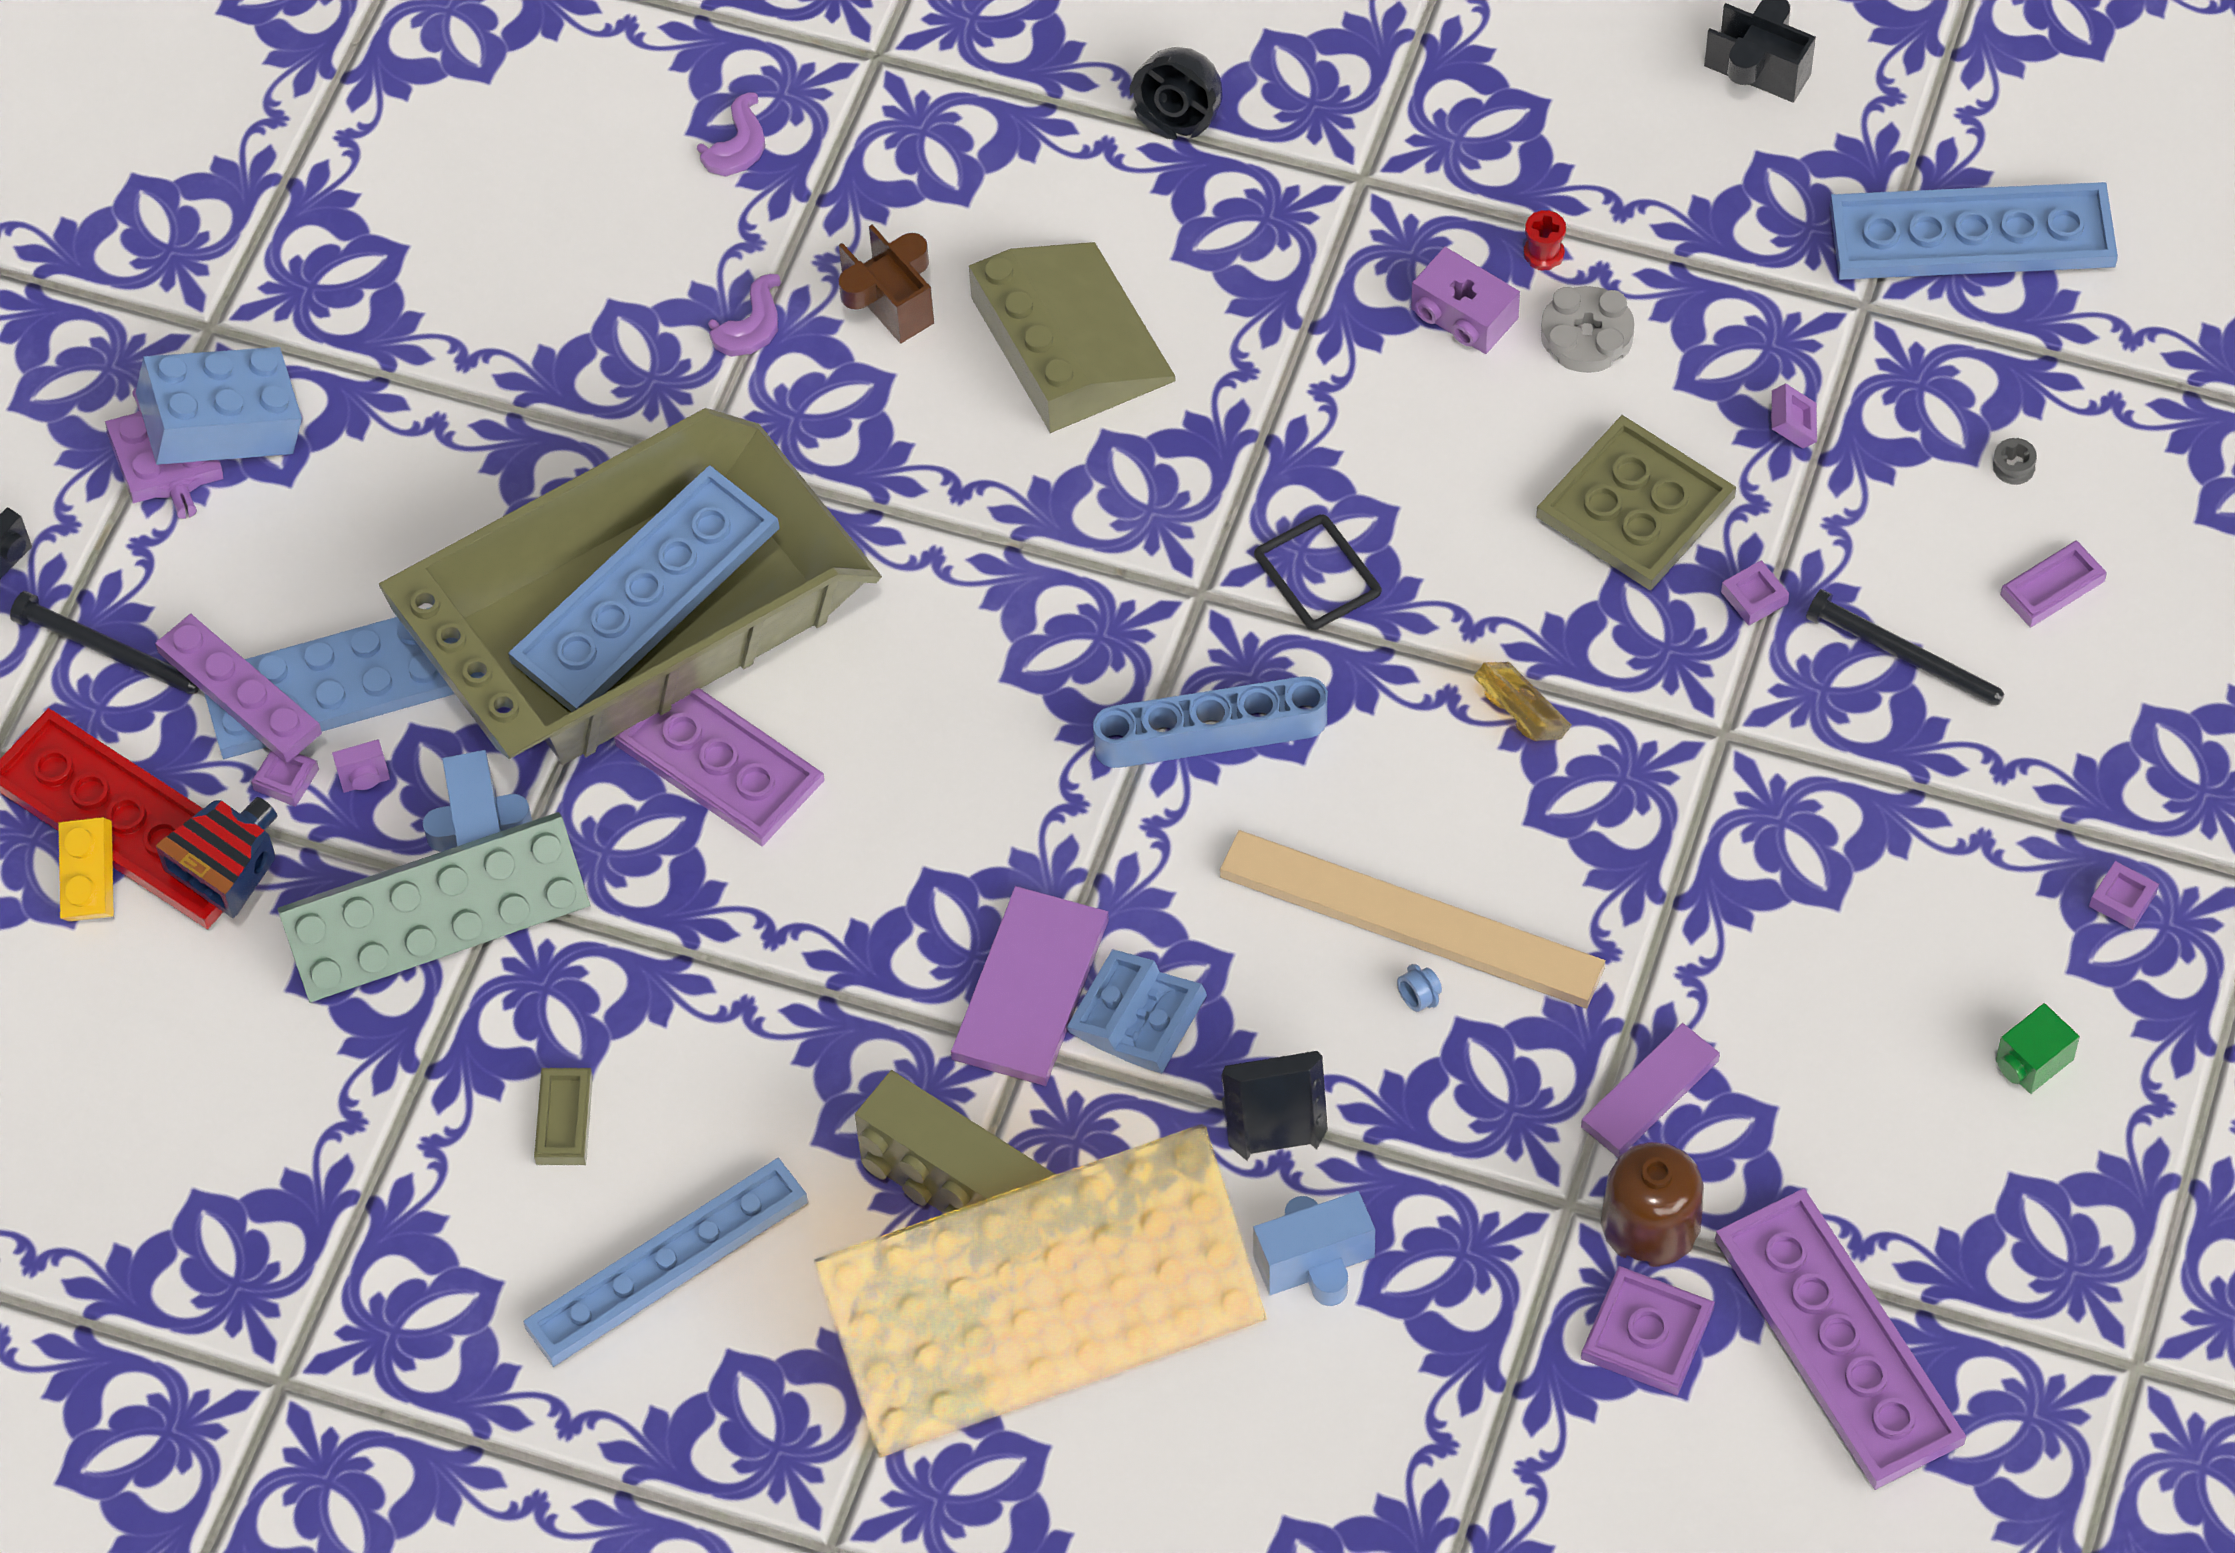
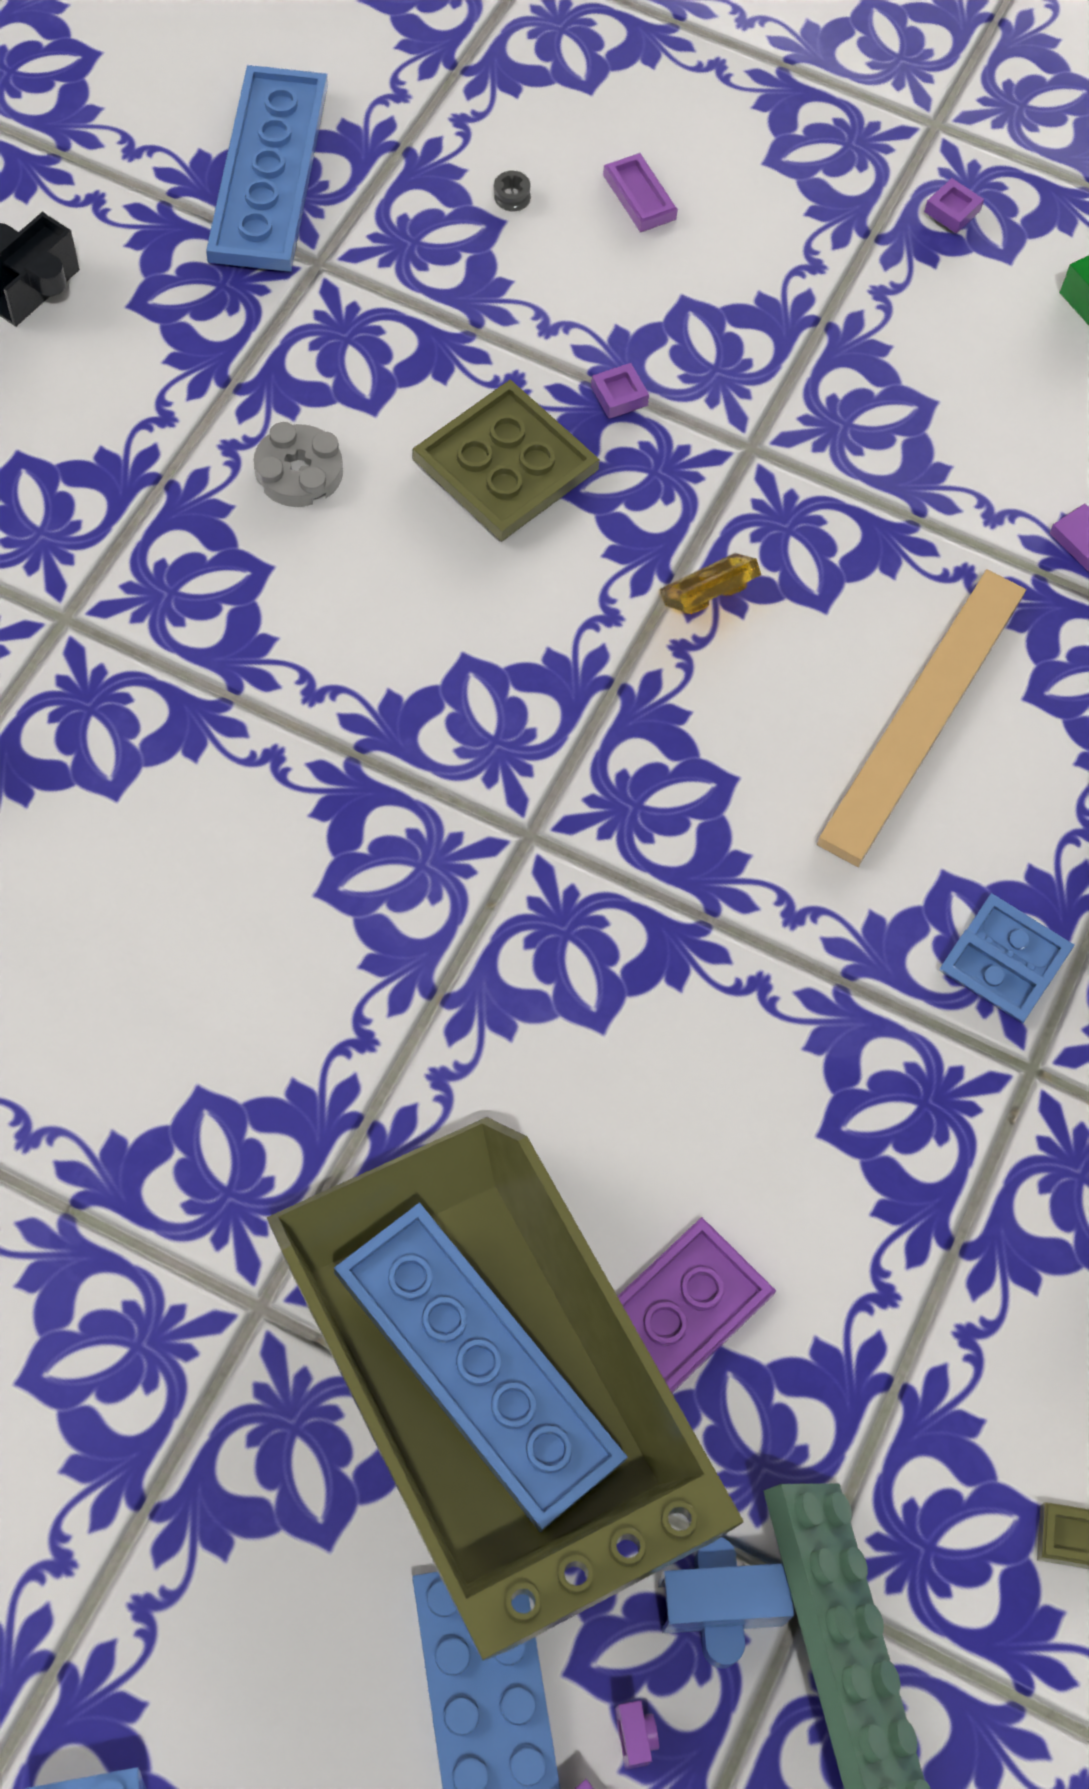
camera: 90 degrees left, 5 degrees up
medium lavender piece [708,274,781,357] -> none
reddish brown piece [839,224,934,344] -> none
medium lavender tile [951,886,1109,1086] -> none
olive slope [969,242,1176,433] -> none
medium blue beam [1093,676,1328,768] -> none
black piece [1254,514,1382,630] -> none
medium blue plate [1397,964,1442,1012] -> none
medium lavender brick [1411,246,1520,354] -> none
red bush [1524,210,1566,271] -> none
medium lavender plate [1771,383,1817,449] -> none
black bar [1806,589,2005,705] -> none

